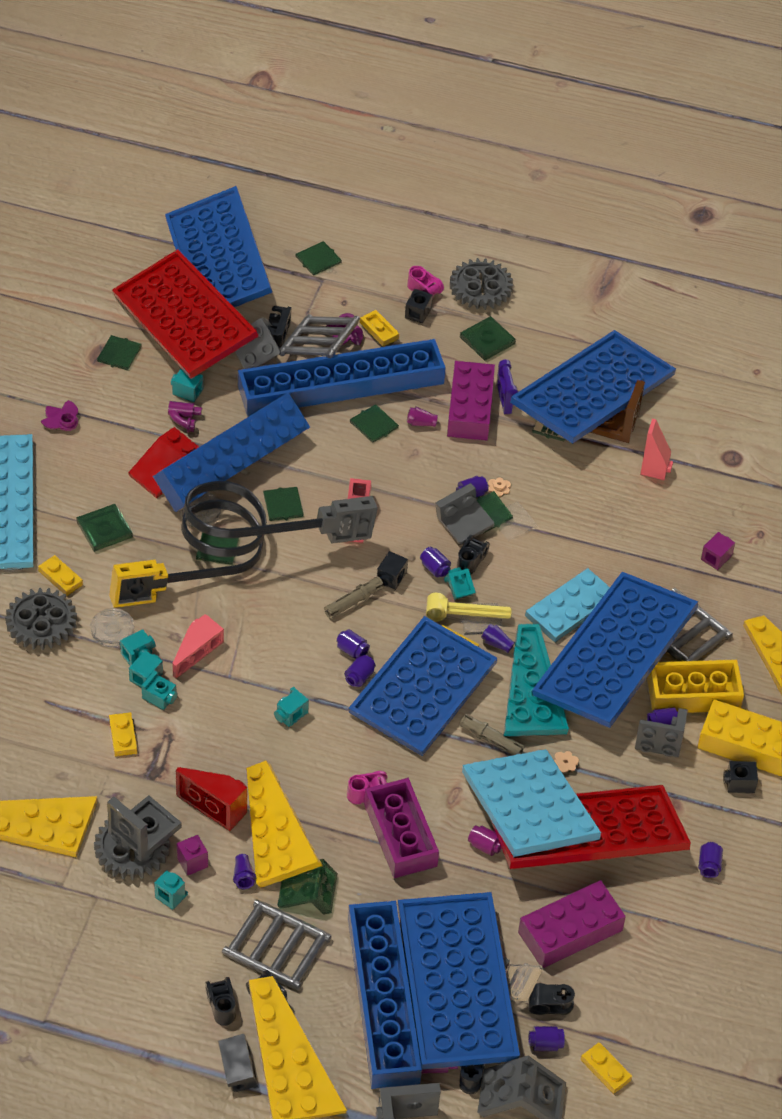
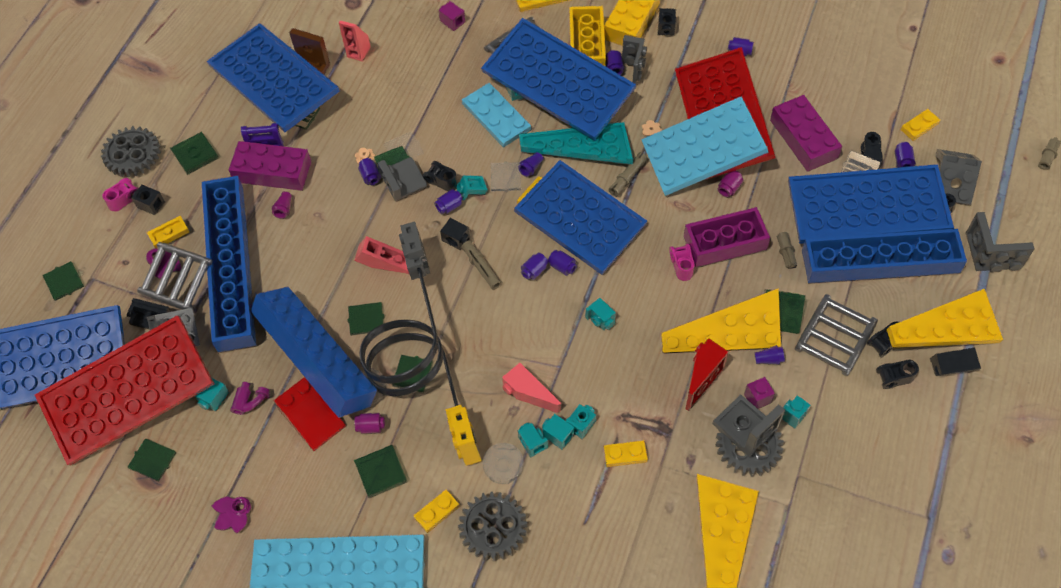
camera: 80 degrees left, 10 degrees up
clear green piece [350,404,399,443] -> none
light yellow axle [426,593,512,622] -> none
none -> magenta brick [355,413,385,434]
none -> dark tan axle [776,232,797,269]

